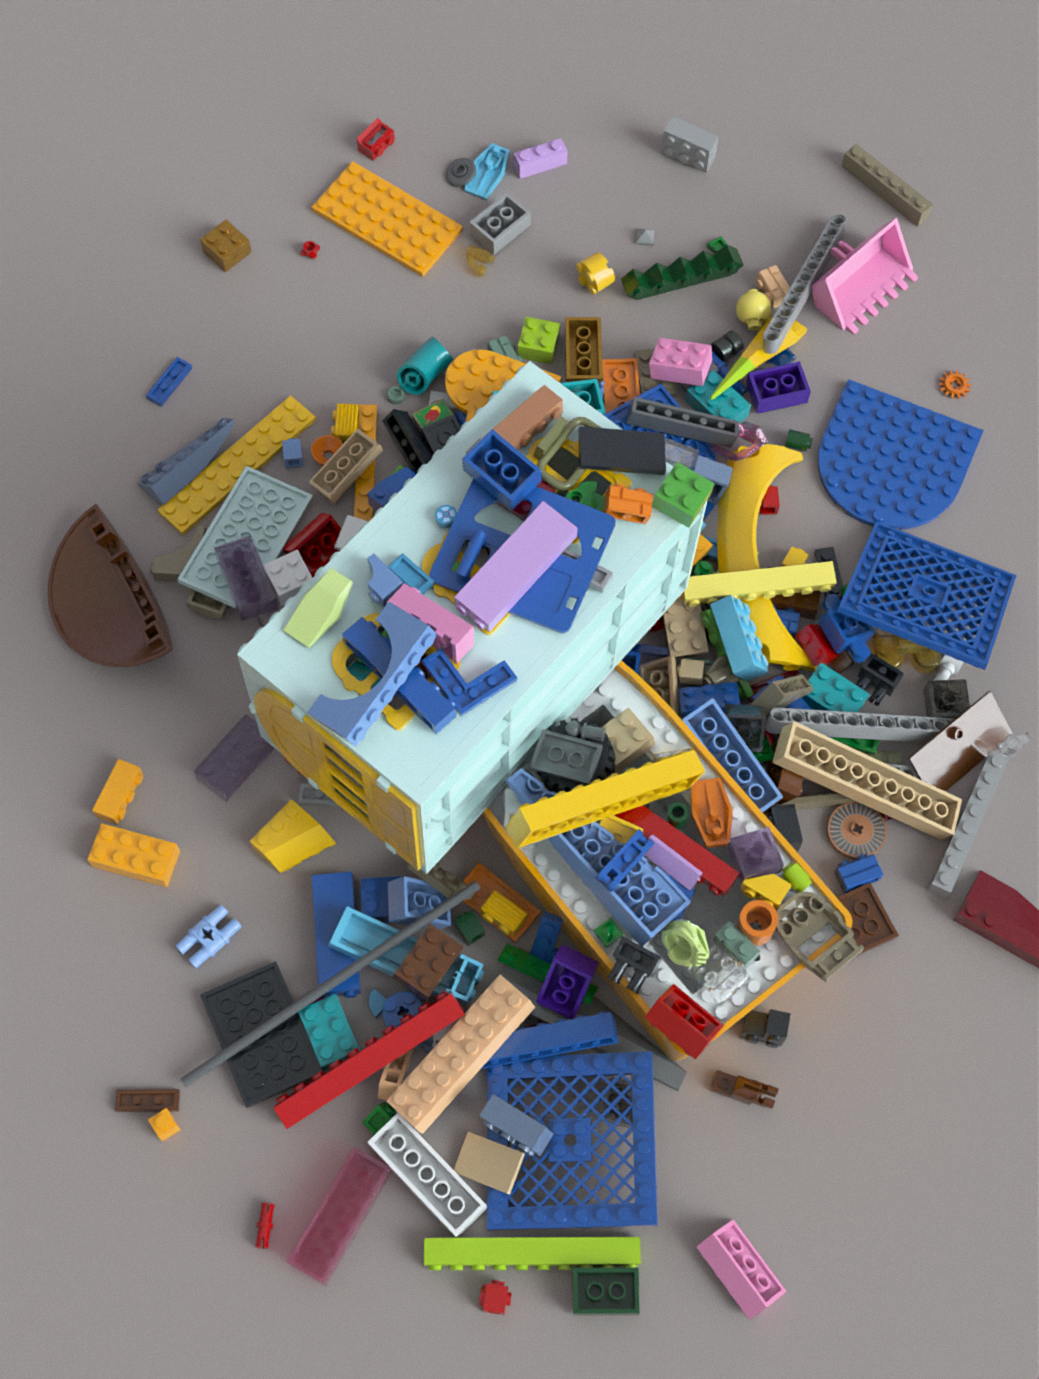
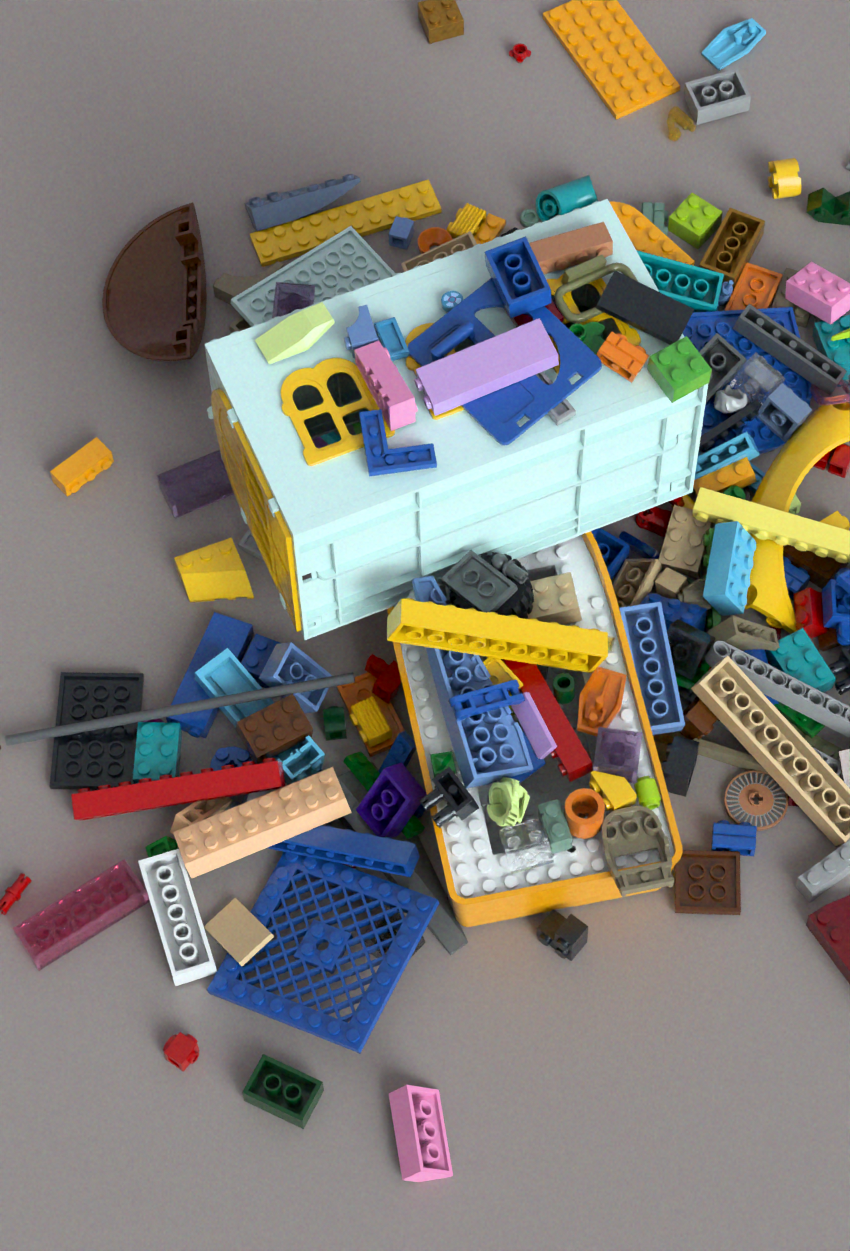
camera: 30 degrees right, 5 degrees down
light orange brick [88,823,180,887] -> none
blue tile [146,357,192,407] -> none
light blue pin [175,904,242,969] -> none
medium blue arch [307,602,437,747] -> none
blue brick [342,617,456,734] -> none
dark azure tile [369,989,387,1018] -> none
dark tan plate [407,862,475,900] -> none
lime brick [424,1237,641,1271] -> none
dark grey wheel [446,158,477,187] -> none
sand blue brick [479,1094,554,1156] -> none
lavender brick [514,138,568,179] -> none
red slope [644,984,724,1060] -> none
reddish brown plate [710,1070,779,1109] -> none
none -> red brick [365,654,401,704]

